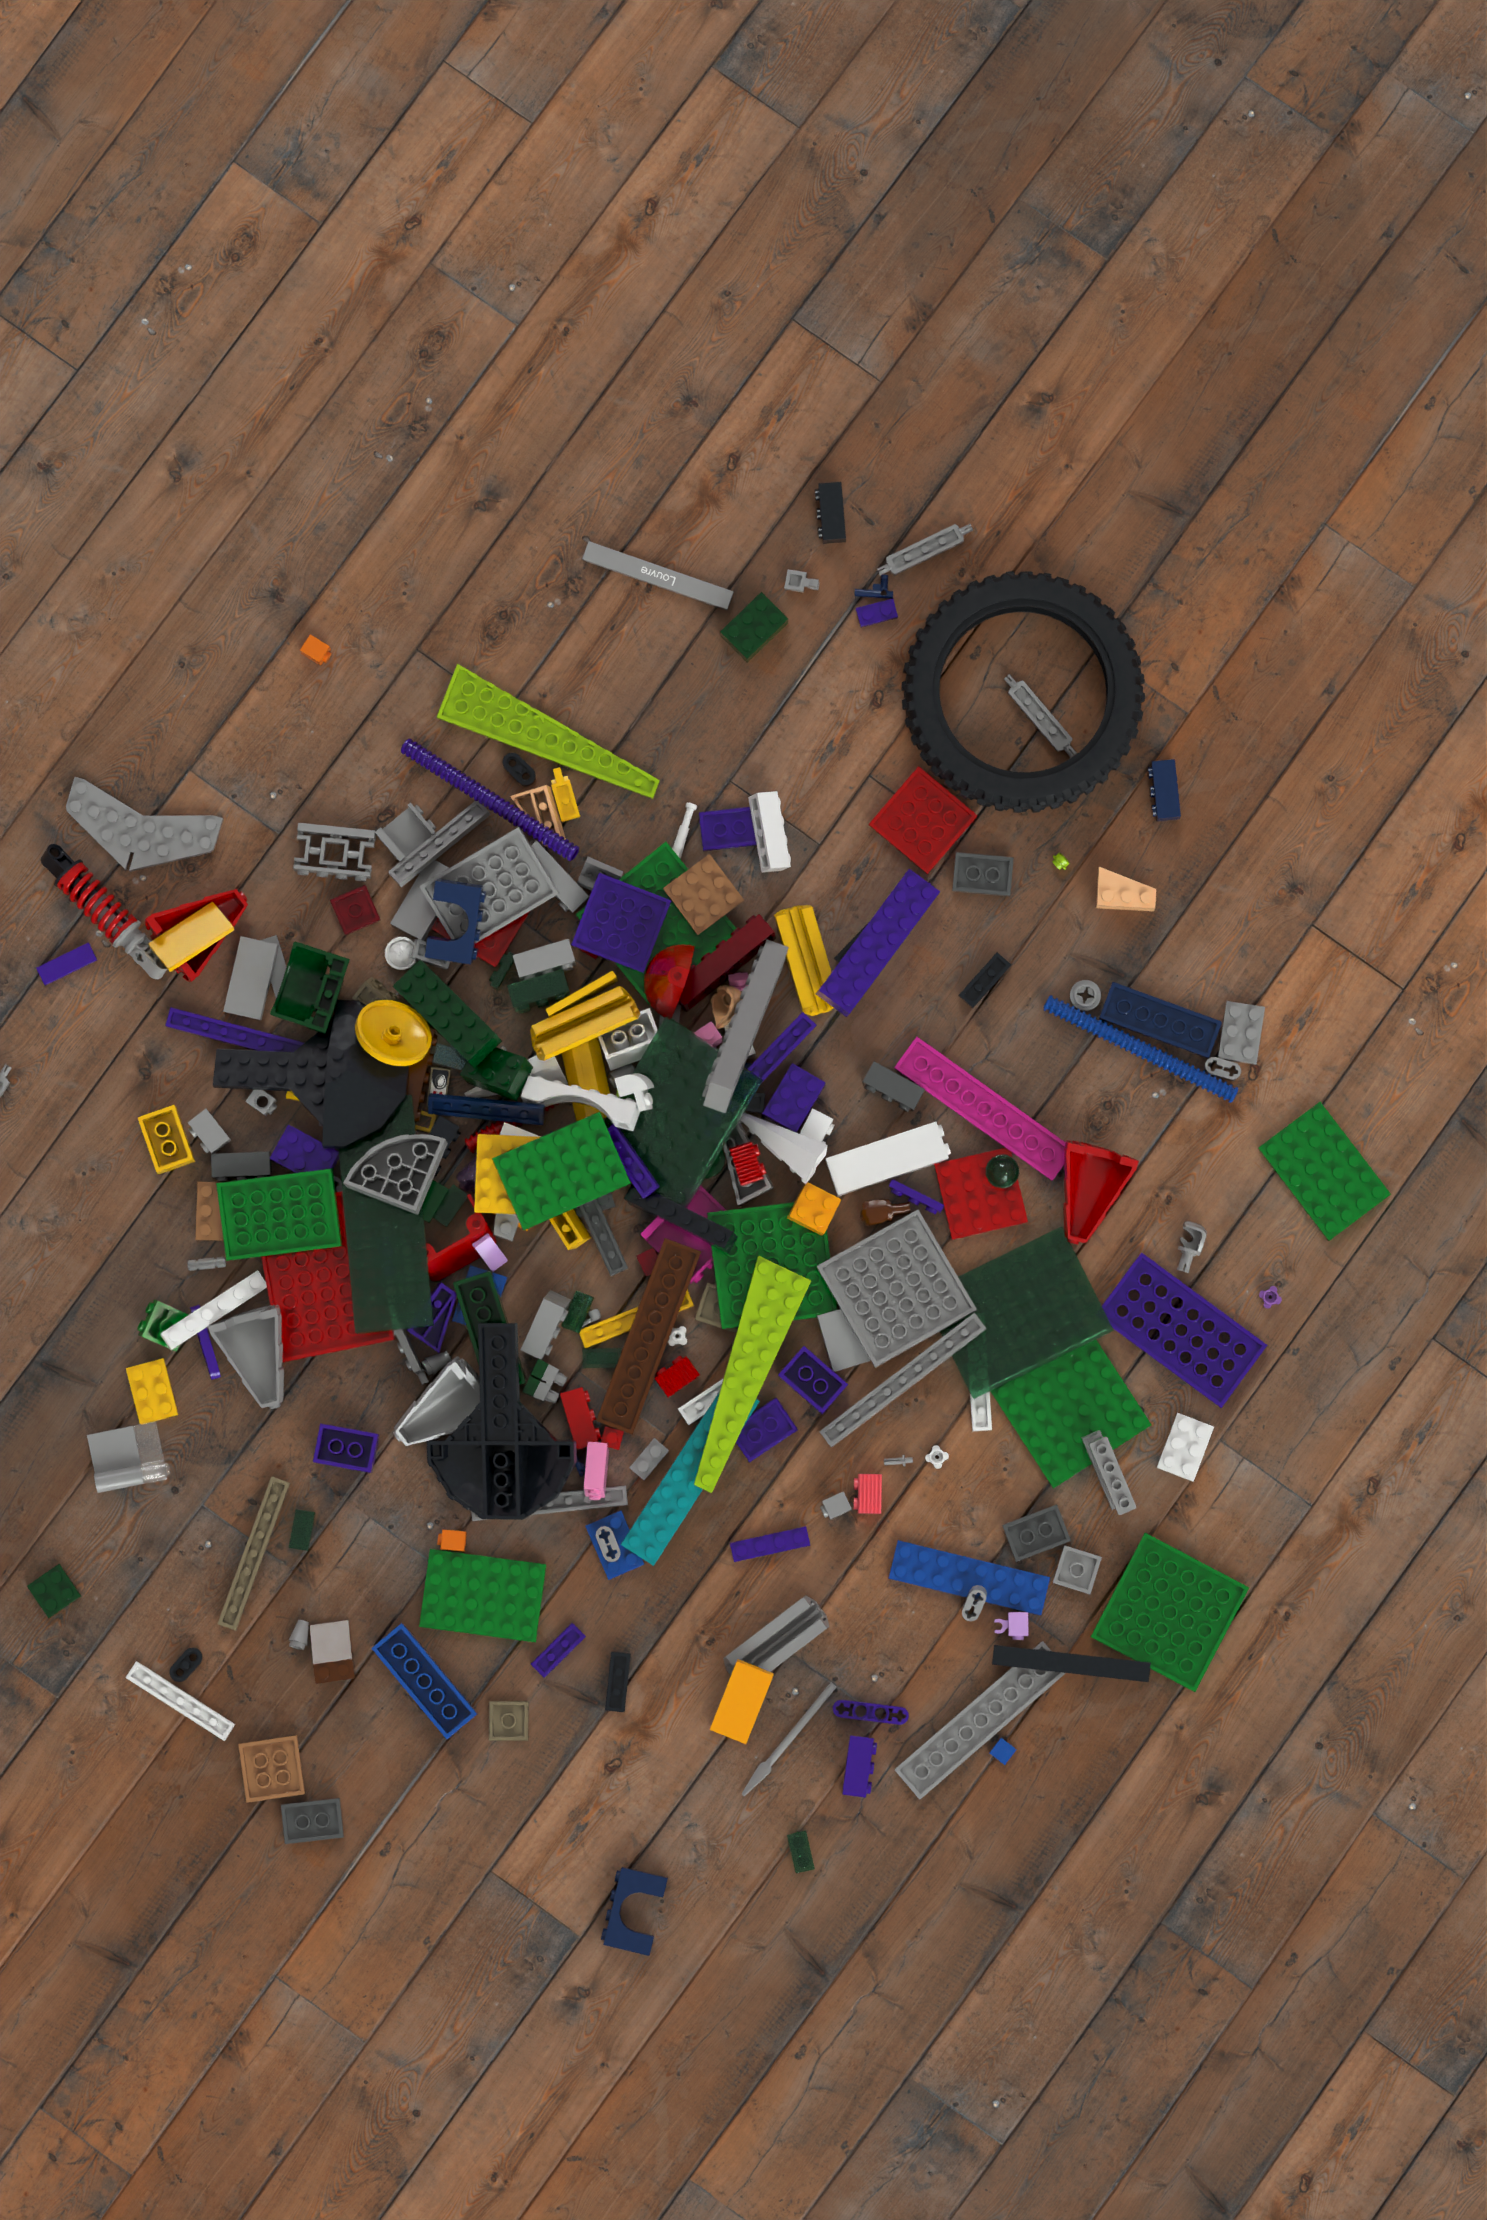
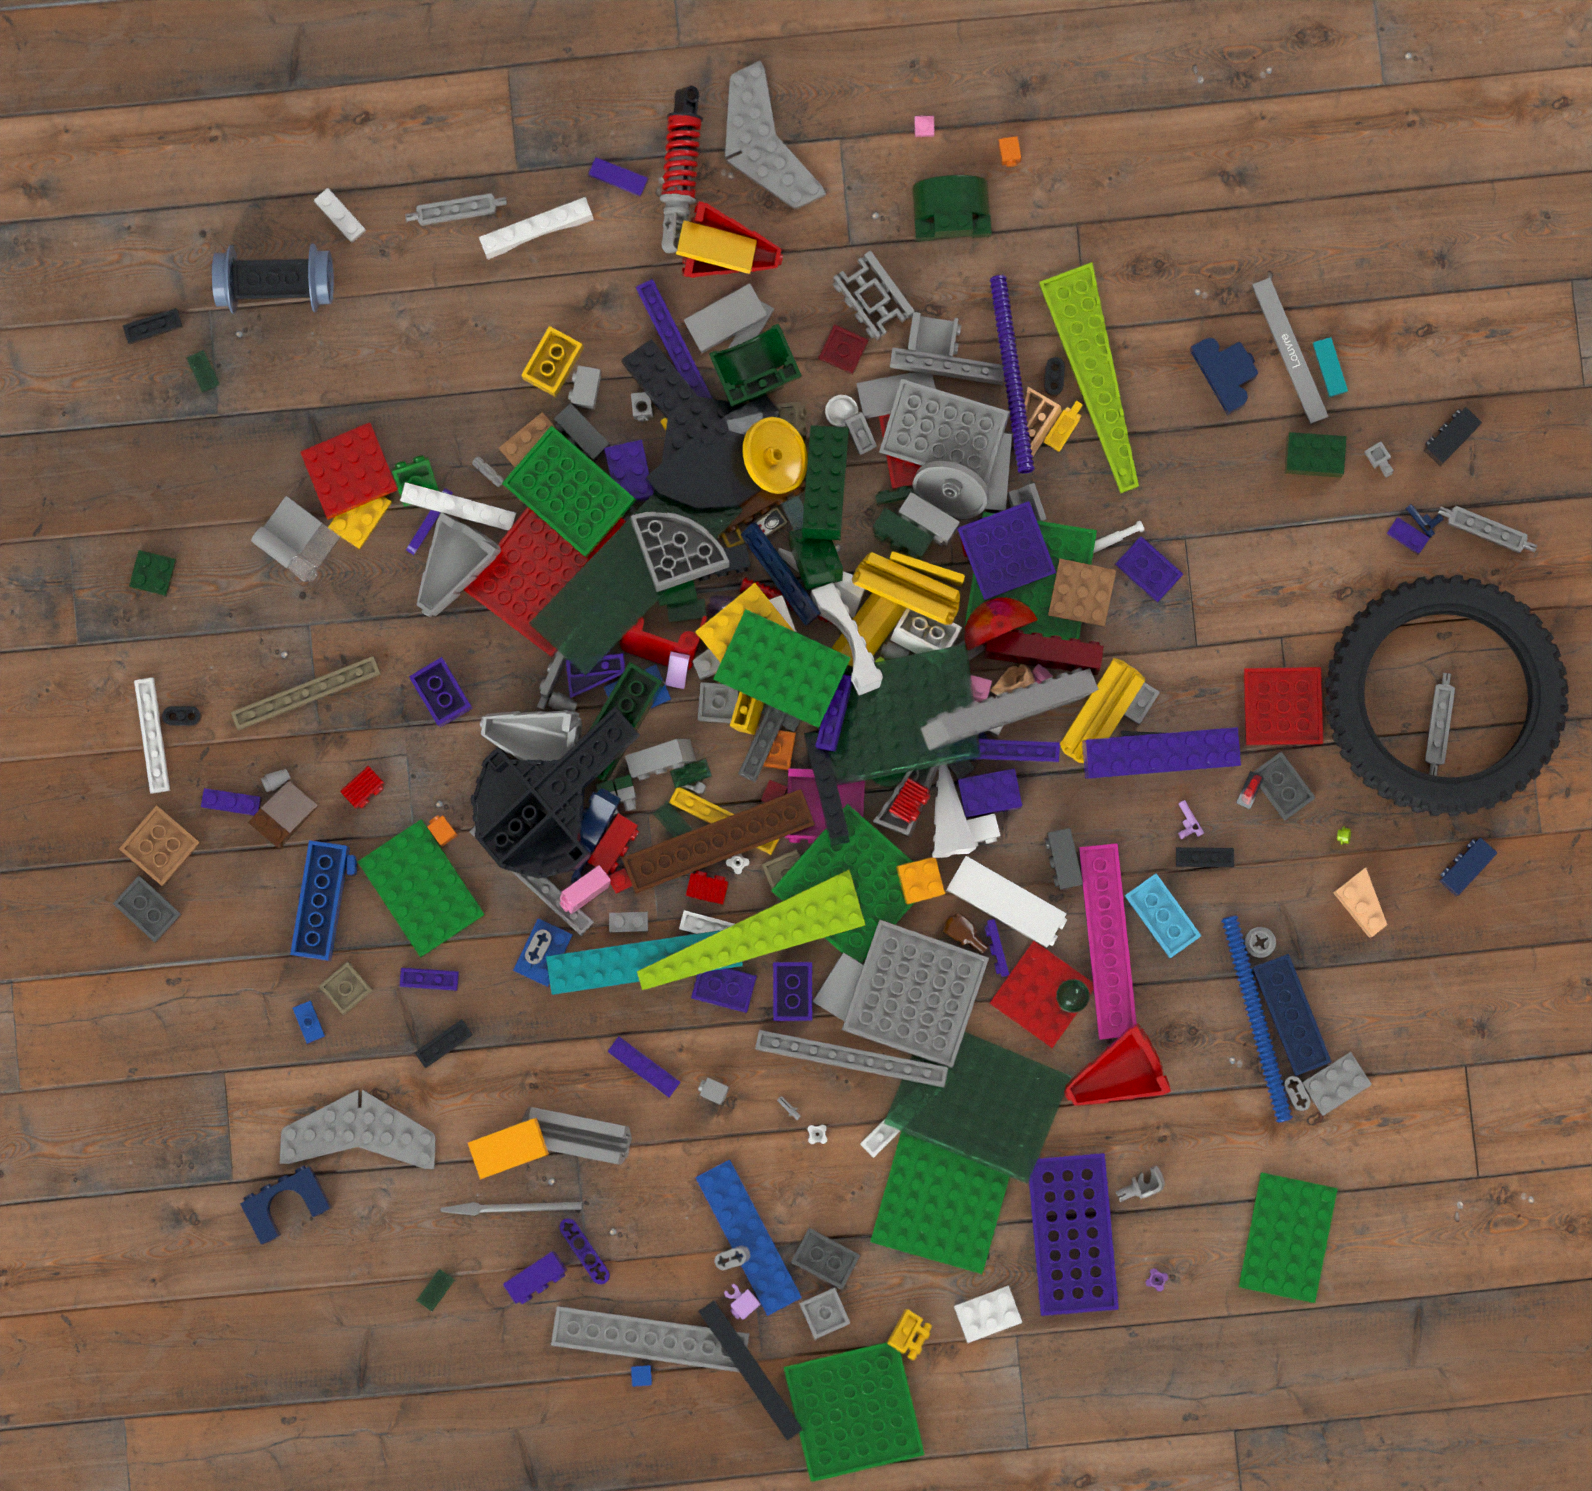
camera: 55 degrees right, 0 degrees up
clear green plate [289,1509,315,1551] -> none
dark blue arch [425,879,486,965] -> none
white brick [614,1073,654,1112] -> none
white brick [748,791,791,873] -> none
coral brick [854,1474,882,1514] -> none
light grey fence [1081,1430,1136,1515] -> none
none -> dark purple plate [201,788,261,816]
none -> light grey wing [280,1090,436,1169]
none -> blue plate [293,1001,325,1044]
none -> red plate [300,422,398,519]
none -> red brick [340,766,385,809]
none -> blue tile [347,855,357,876]
none -> white arch [479,197,594,259]
none -> dark blue brick [580,788,621,852]
none -> light grey plate [698,682,739,724]
none -> orange tile [757,726,796,771]
none -> yellow plate [887,1309,932,1360]
none -> dark green piece [912,175,992,242]
none -> light grey dish [913,461,989,519]
none -> bright pink plate [915,116,934,137]
none -> light grey plate [1124,682,1160,725]
none -> medium azure plate [1125,874,1201,958]
none -> lavender hose [1178,800,1204,840]
none -> dark blue brick [1190,338,1258,416]
none -> sticker [1236,771,1264,809]
none -> teal tile [1312,337,1348,397]

